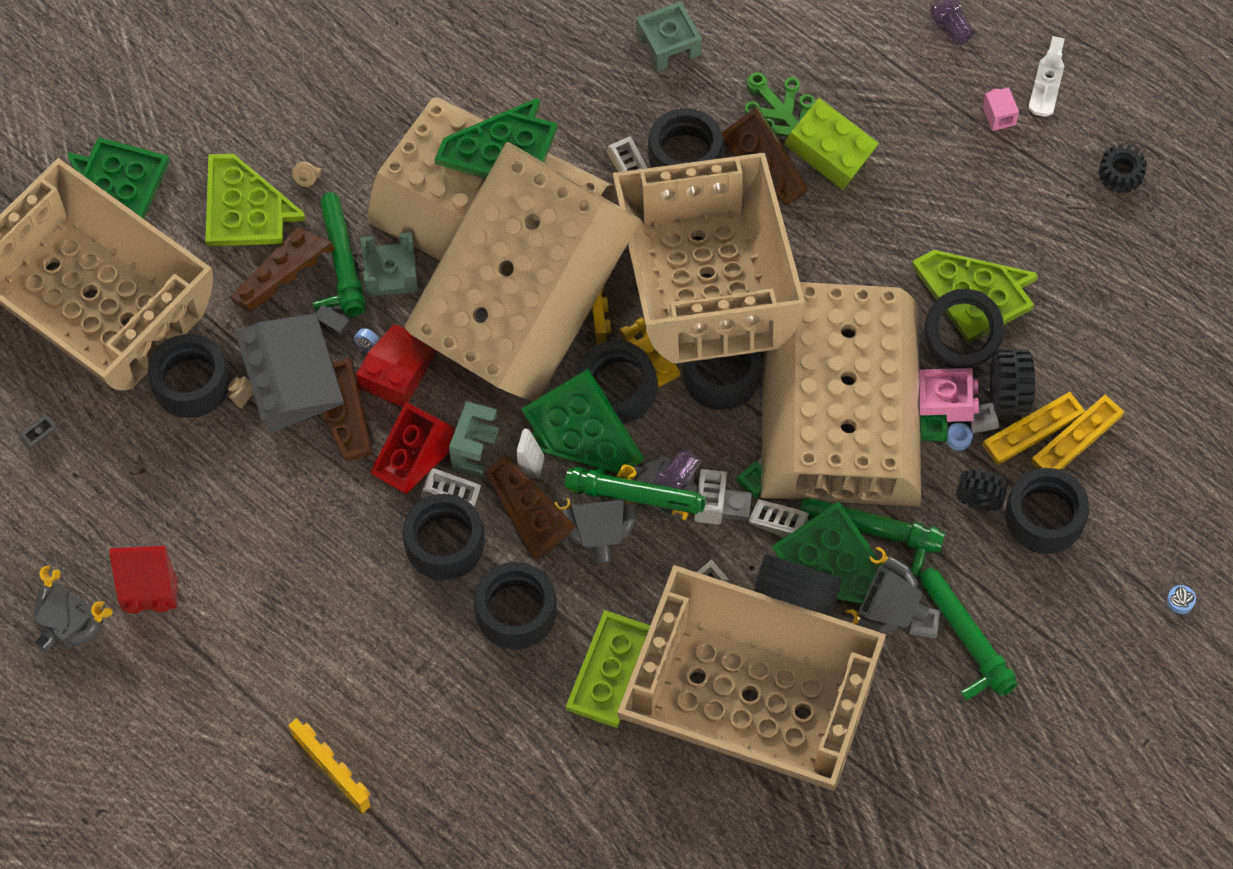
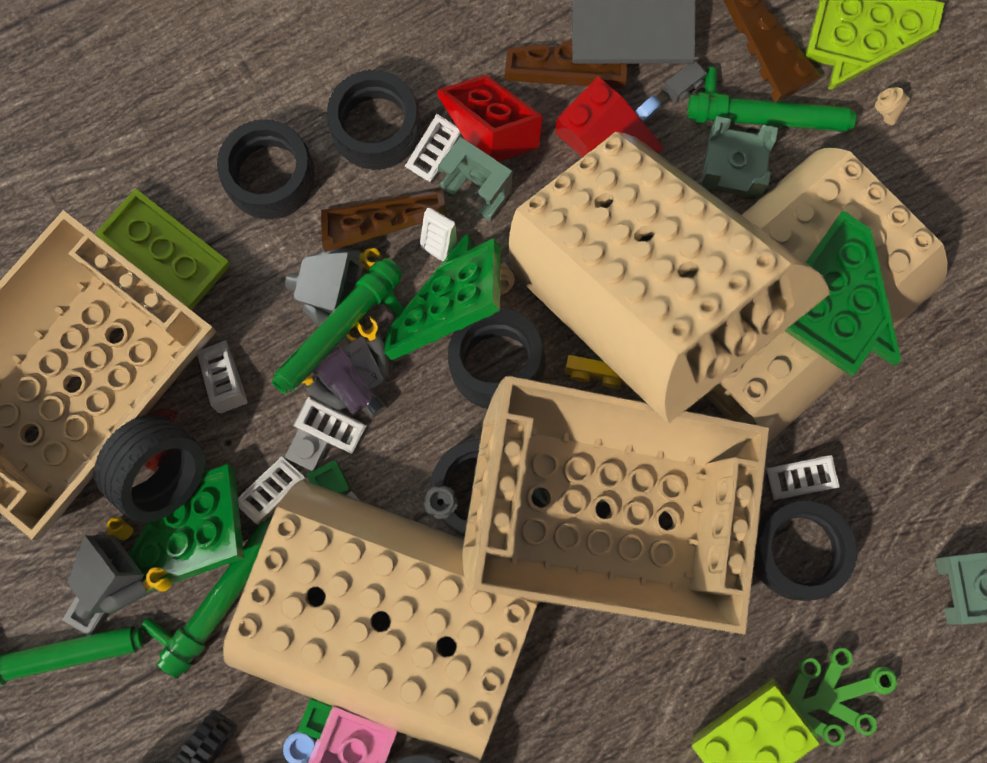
camera: 110 degrees right, 15 degrees up
reddish brown wing [722,107,809,205] -> none
none -> dark grey plate [424,486,457,519]

